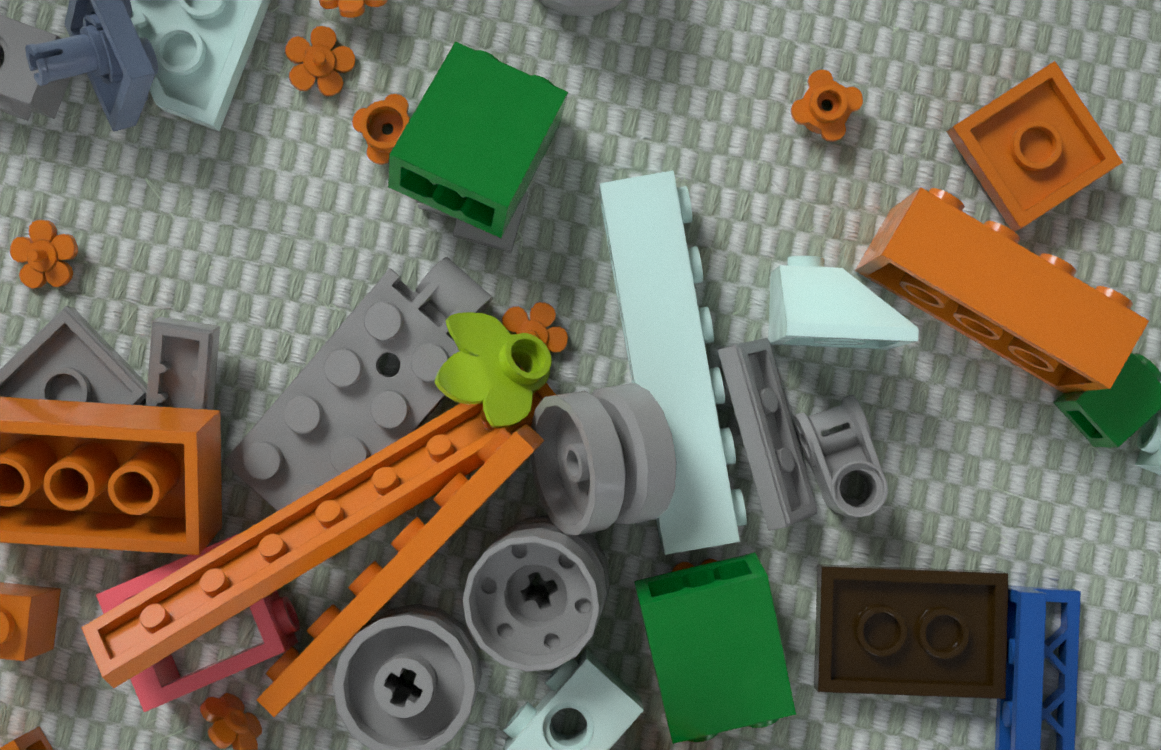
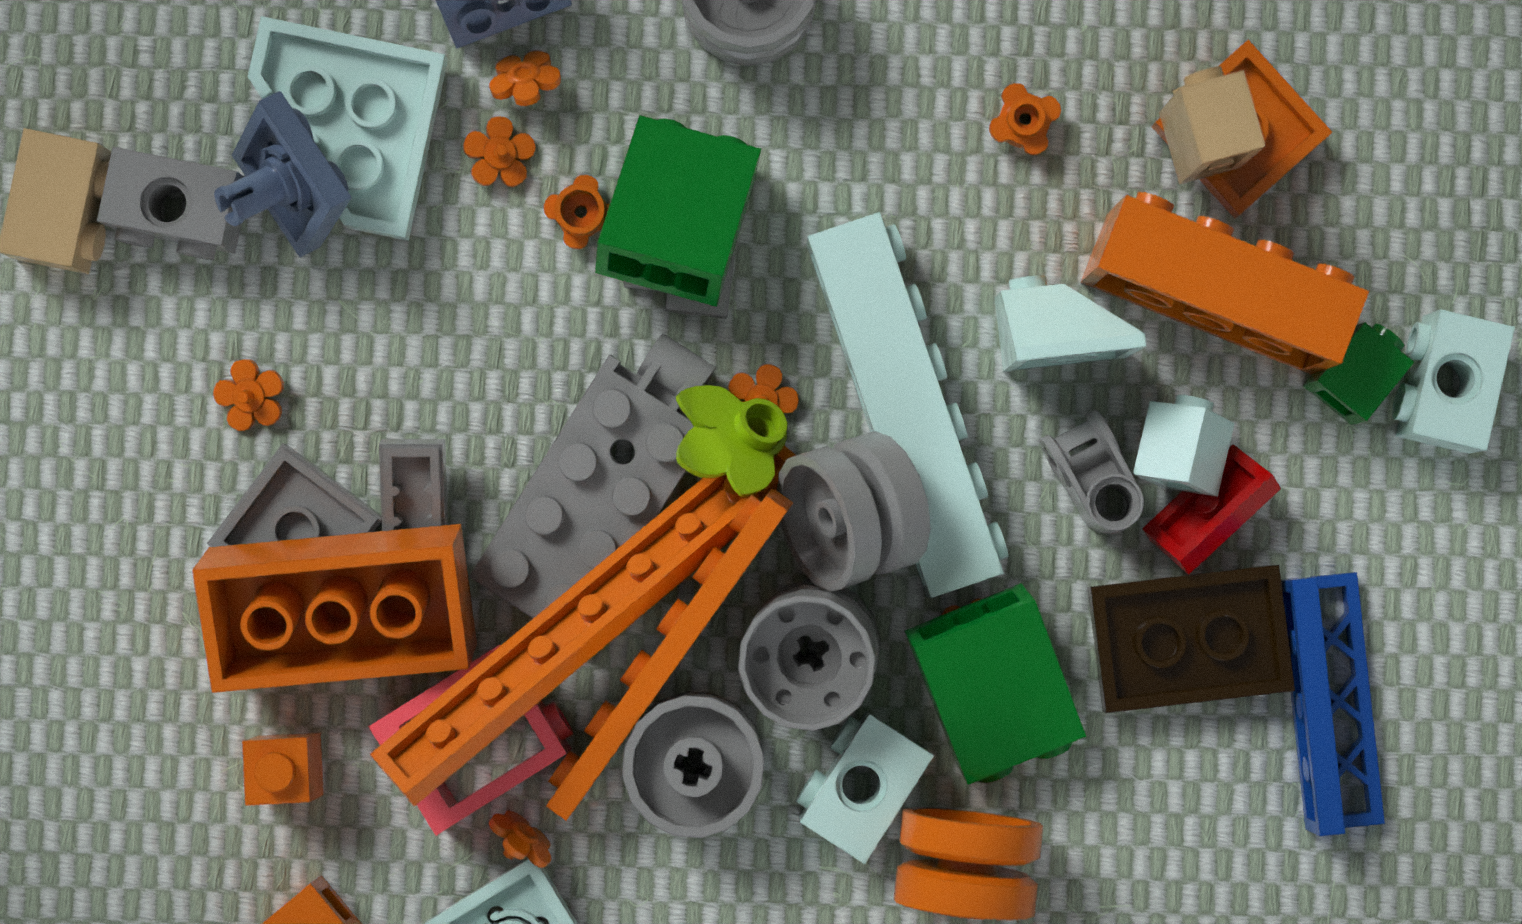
camera: 10 degrees left, 0 degrees up
light grey tile [718,338,817,531] -> none
none -> light aqua brick [1133,395,1235,497]
none -> red plate [1142,444,1281,574]
none -> tan brick [1159,66,1266,185]

